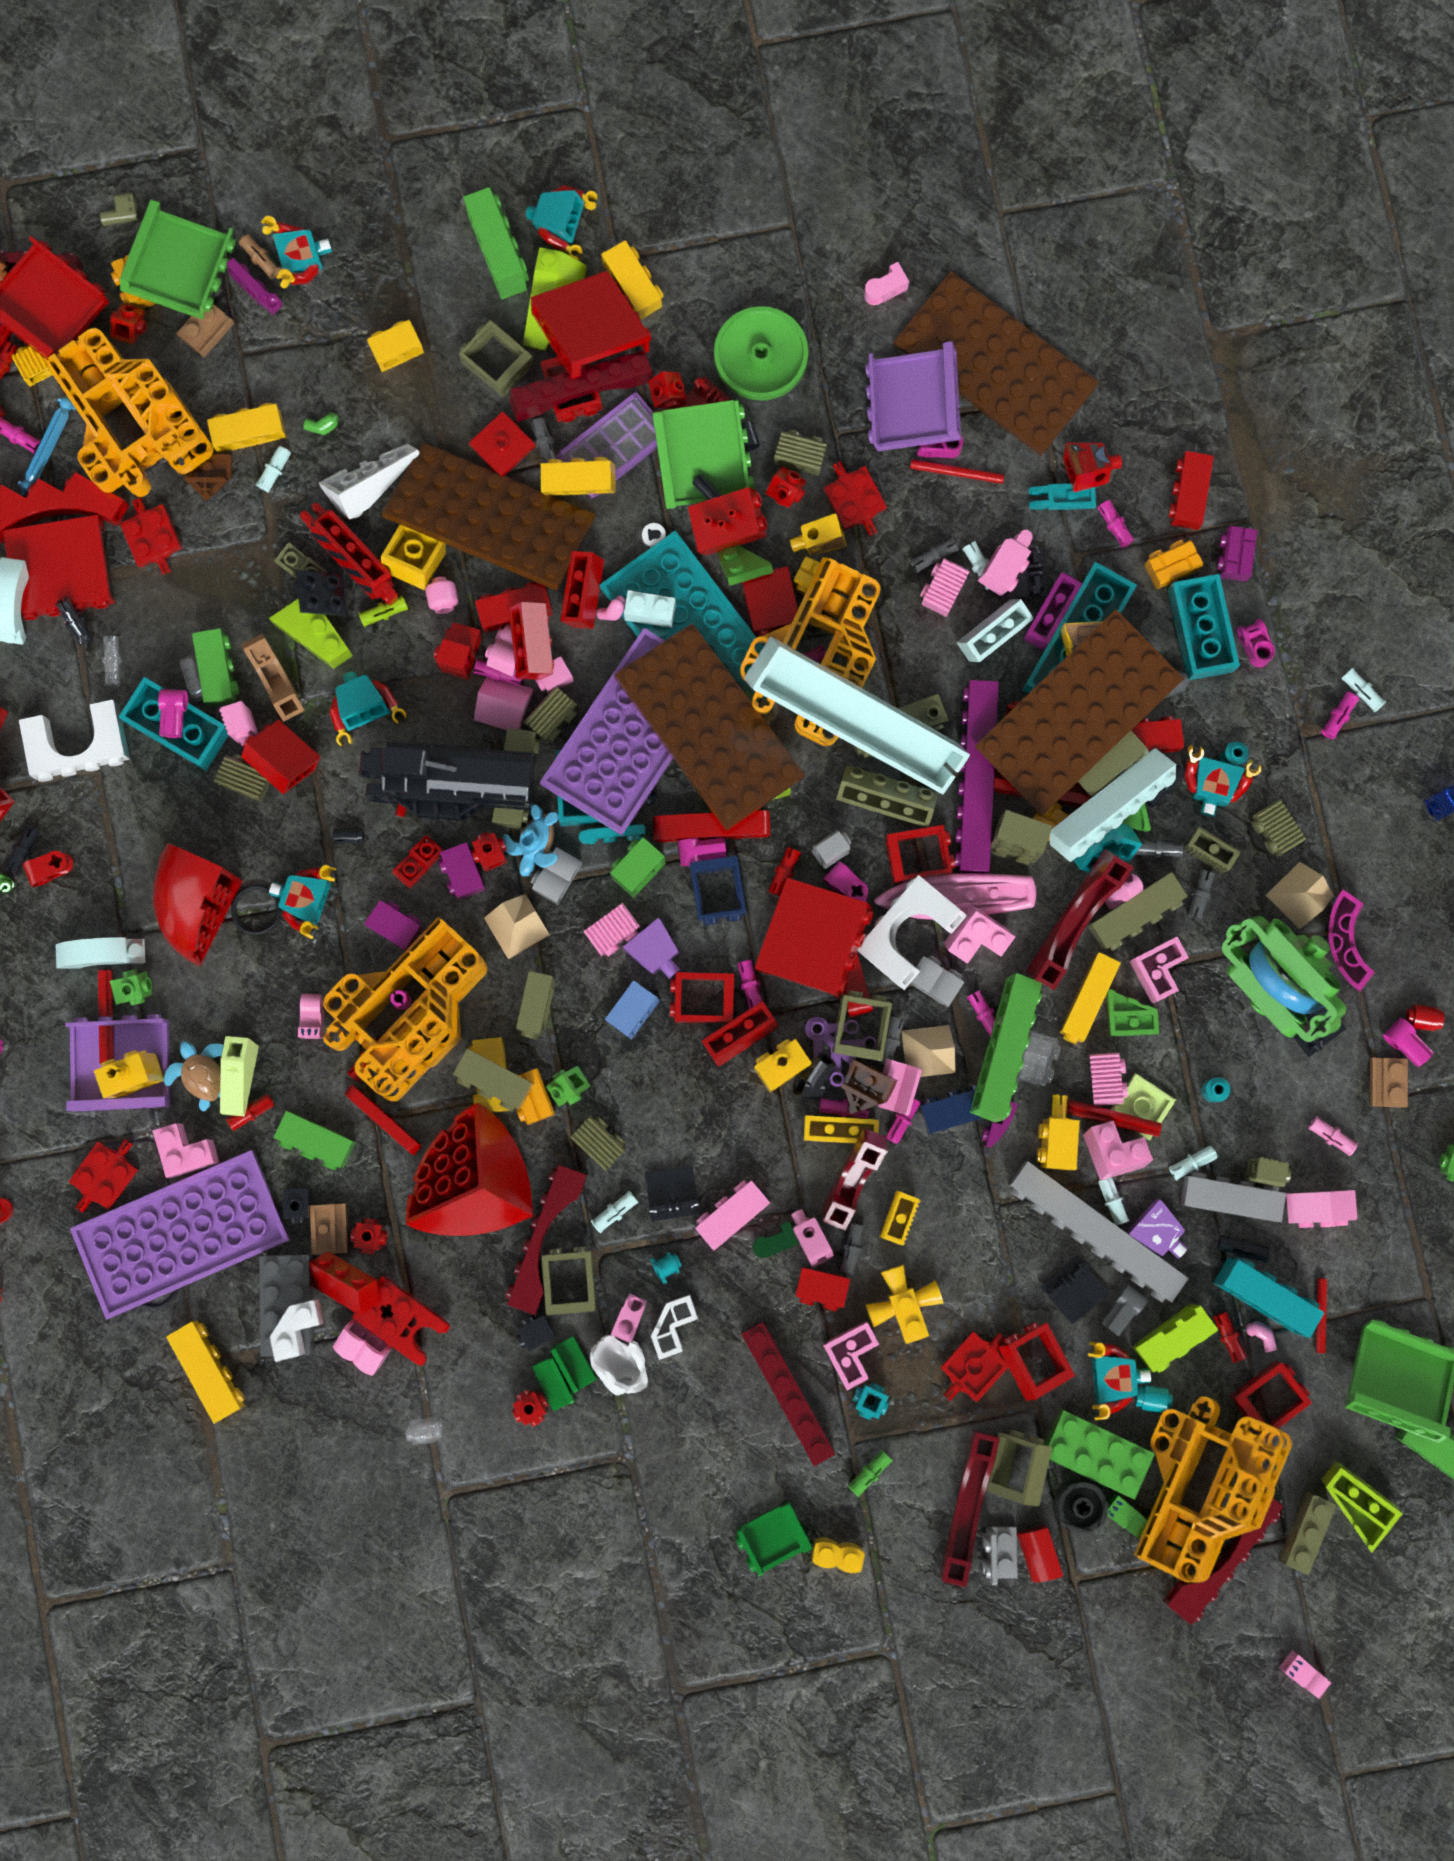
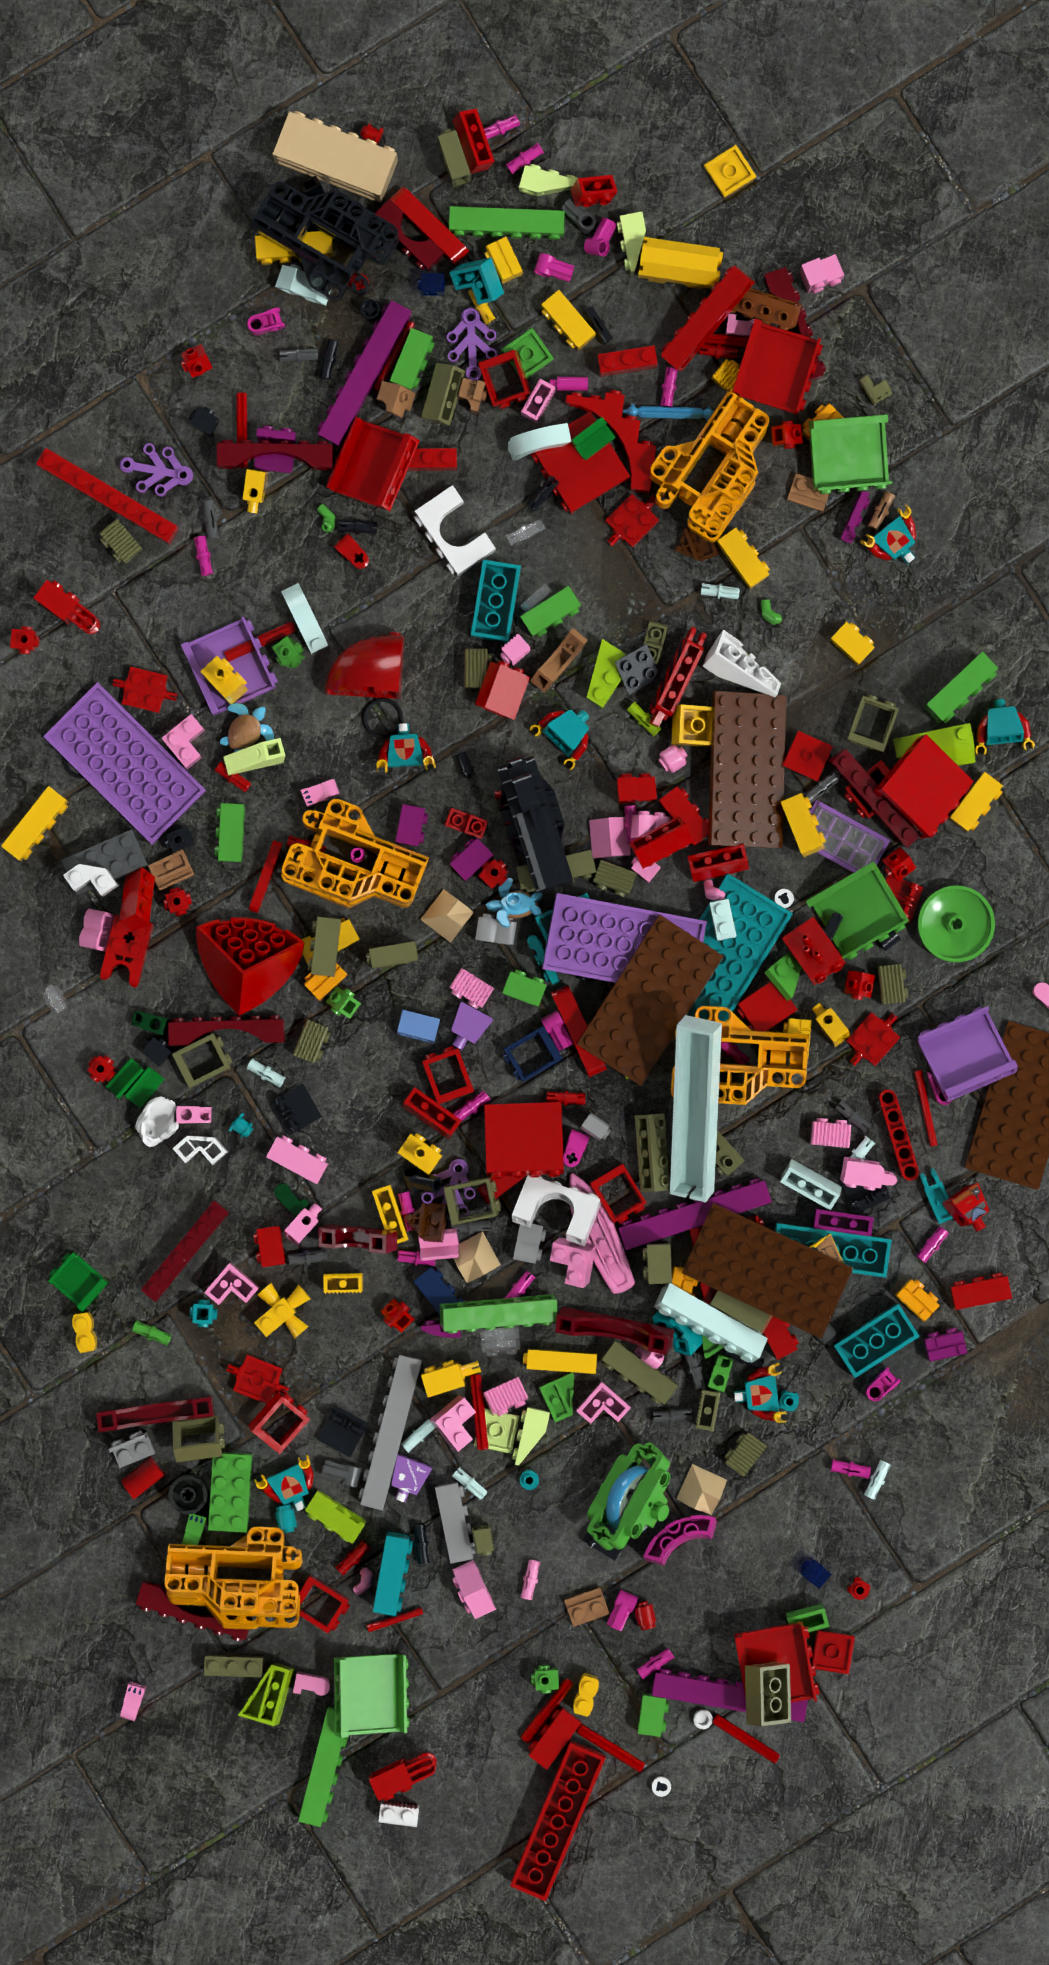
camera: 70 degrees right, 5 degrees up
dark pink piece [158,689,188,738] -> none
none -> dark green leg [131,1010,171,1036]
none -> bright pink leg [293,1671,331,1695]
none -> red brick [380,1298,415,1333]
none -> yellowish green slope [512,1407,550,1465]
none -> green panel [571,417,615,460]
none -> bright green leg [706,1354,733,1393]
none -> red beam [878,1090,919,1181]

